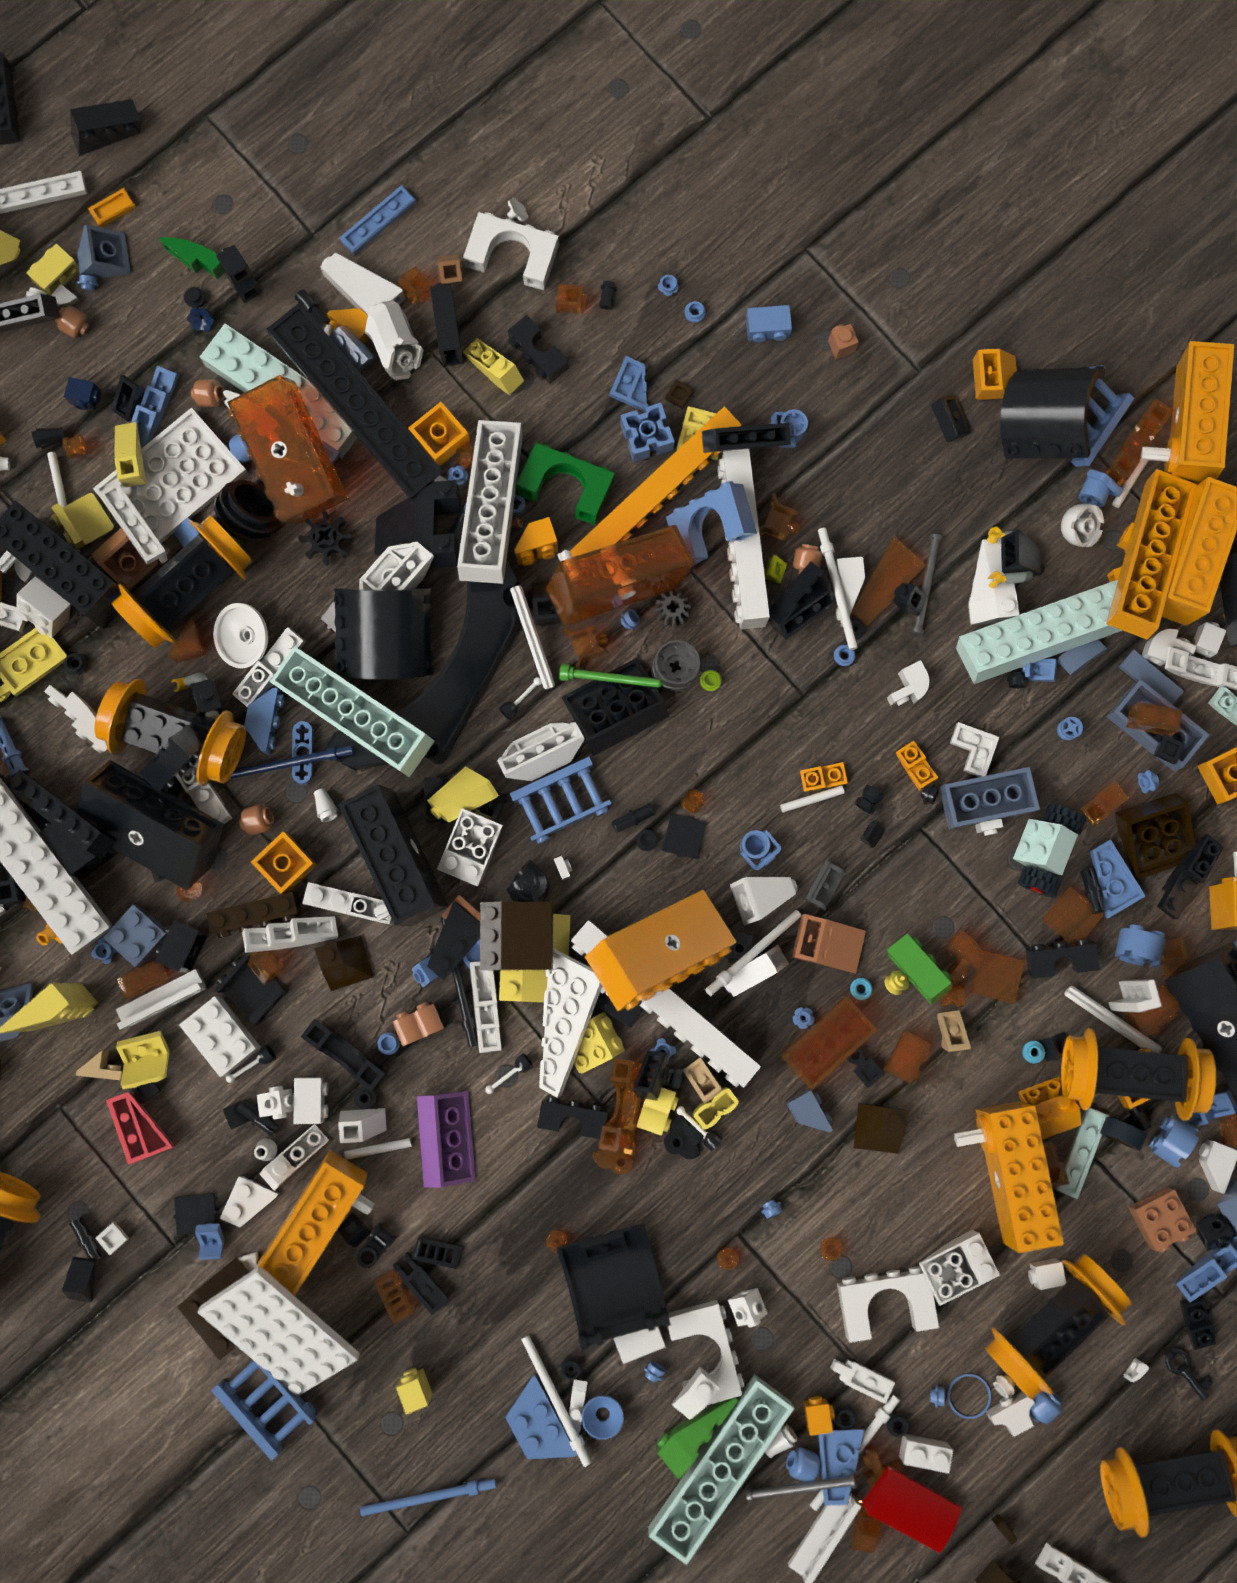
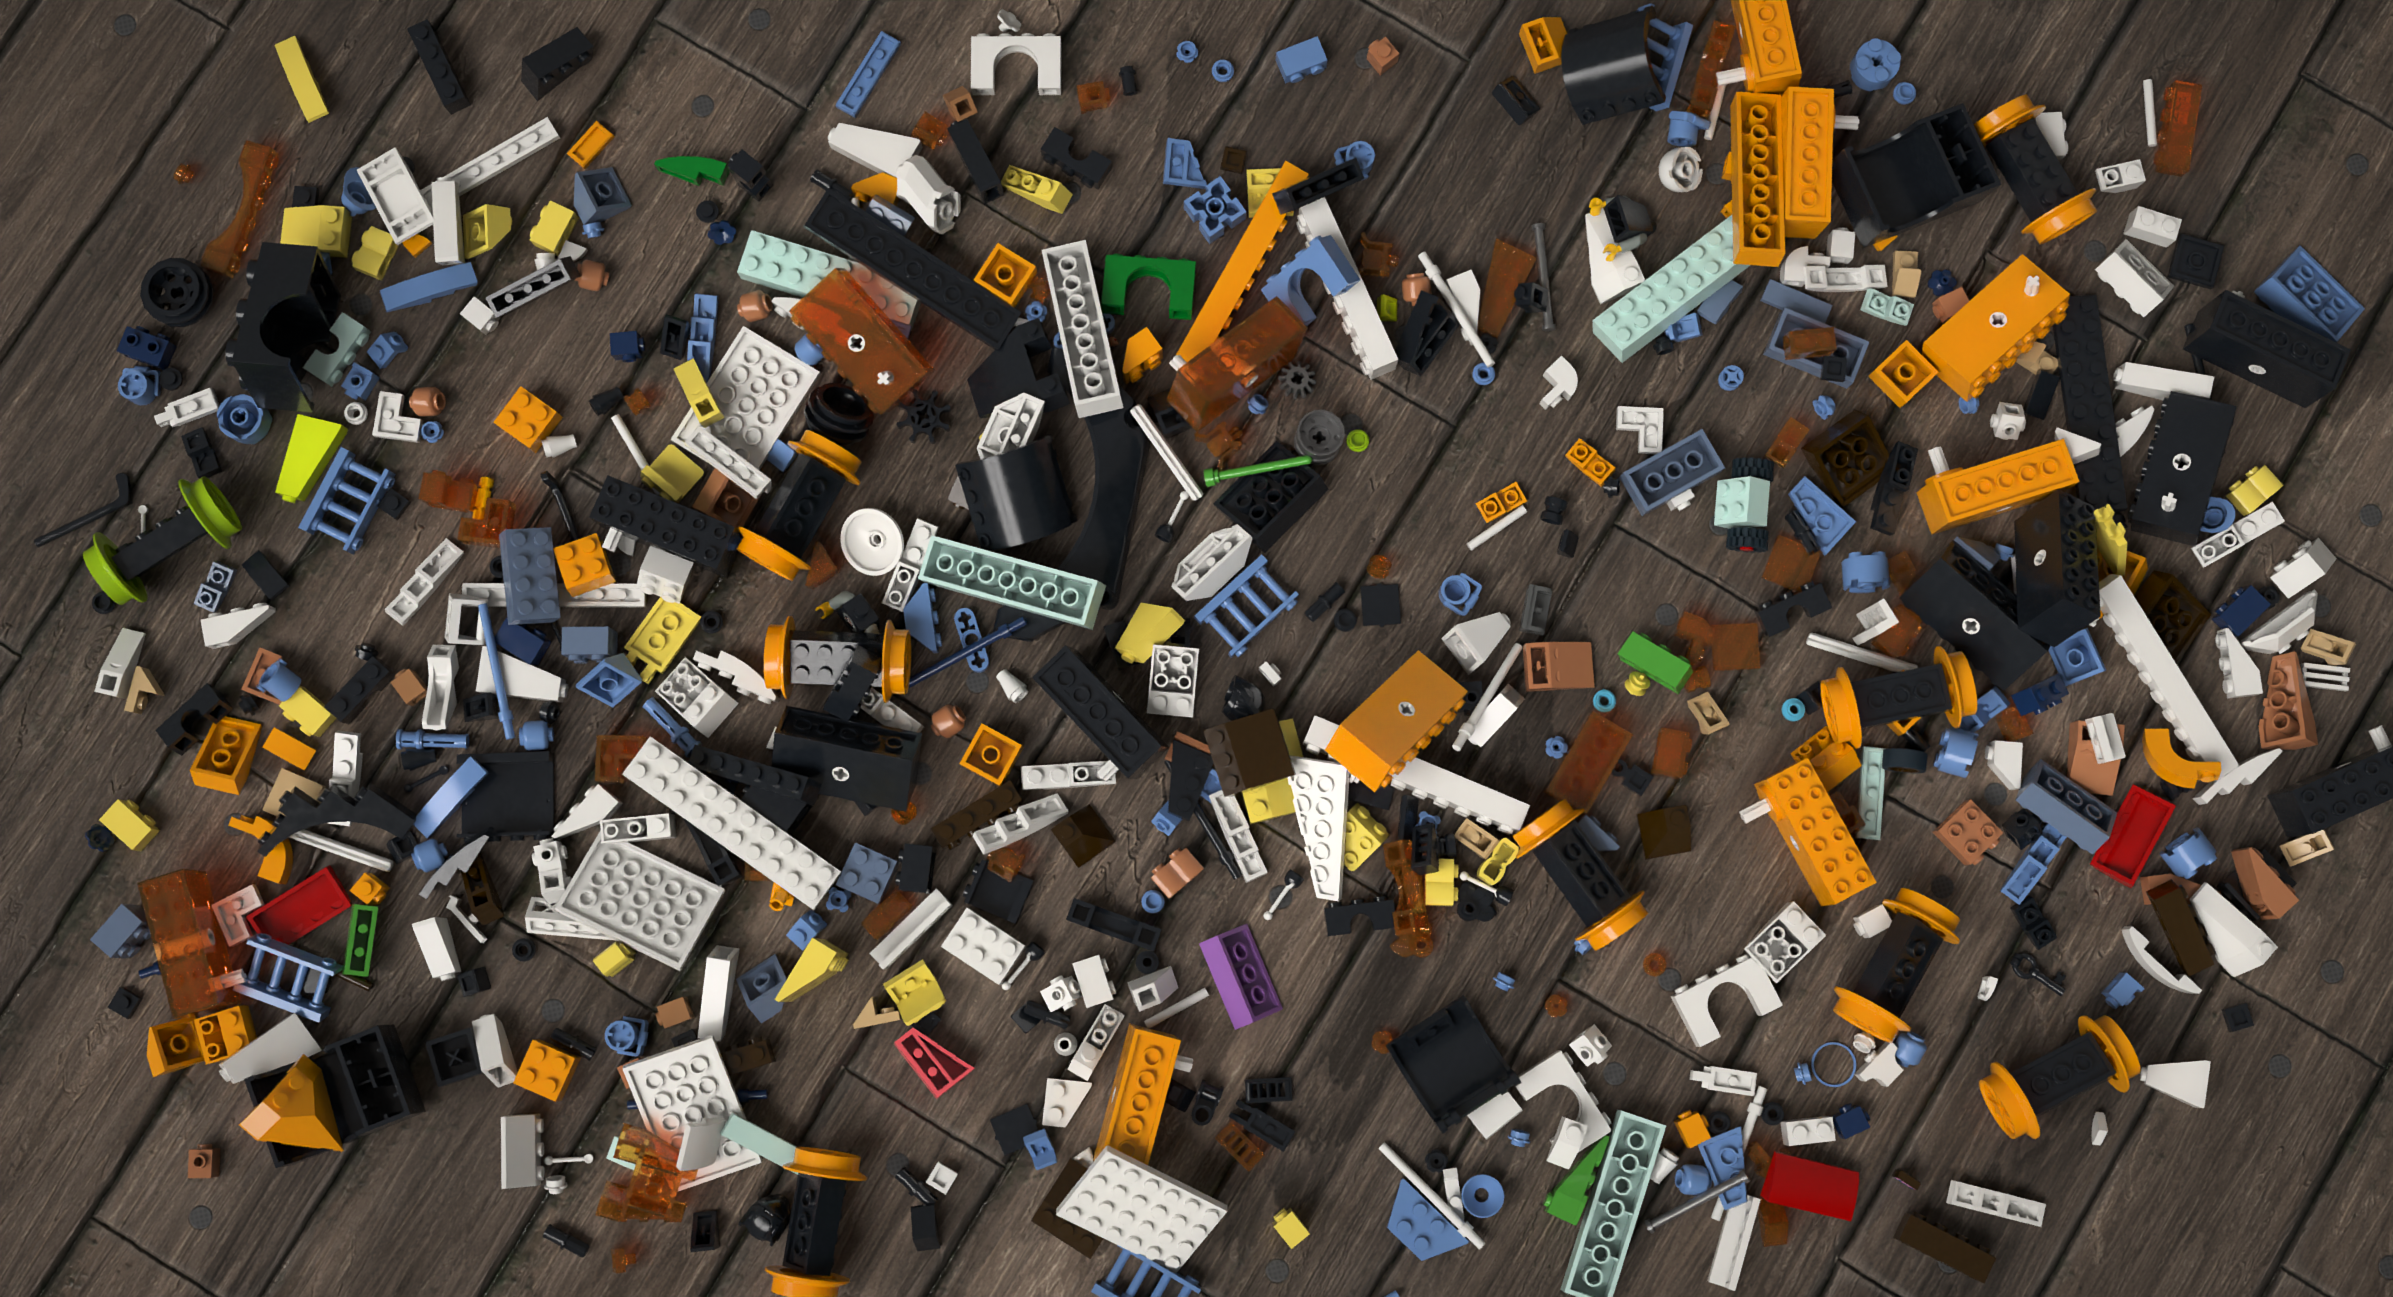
camera: 15 degrees left, 0 degrees up
none -> white slope [655,657,739,738]
none -> medium blue bracket [786,910,827,951]
none -> black slope [1397,795,1419,843]
none -> medium blue plate [1493,972,1515,992]
none -> black brick [1512,799,1648,951]
none -> dark blue brick [1830,1103,1870,1139]
none -> white tile [2091,1112,2108,1145]

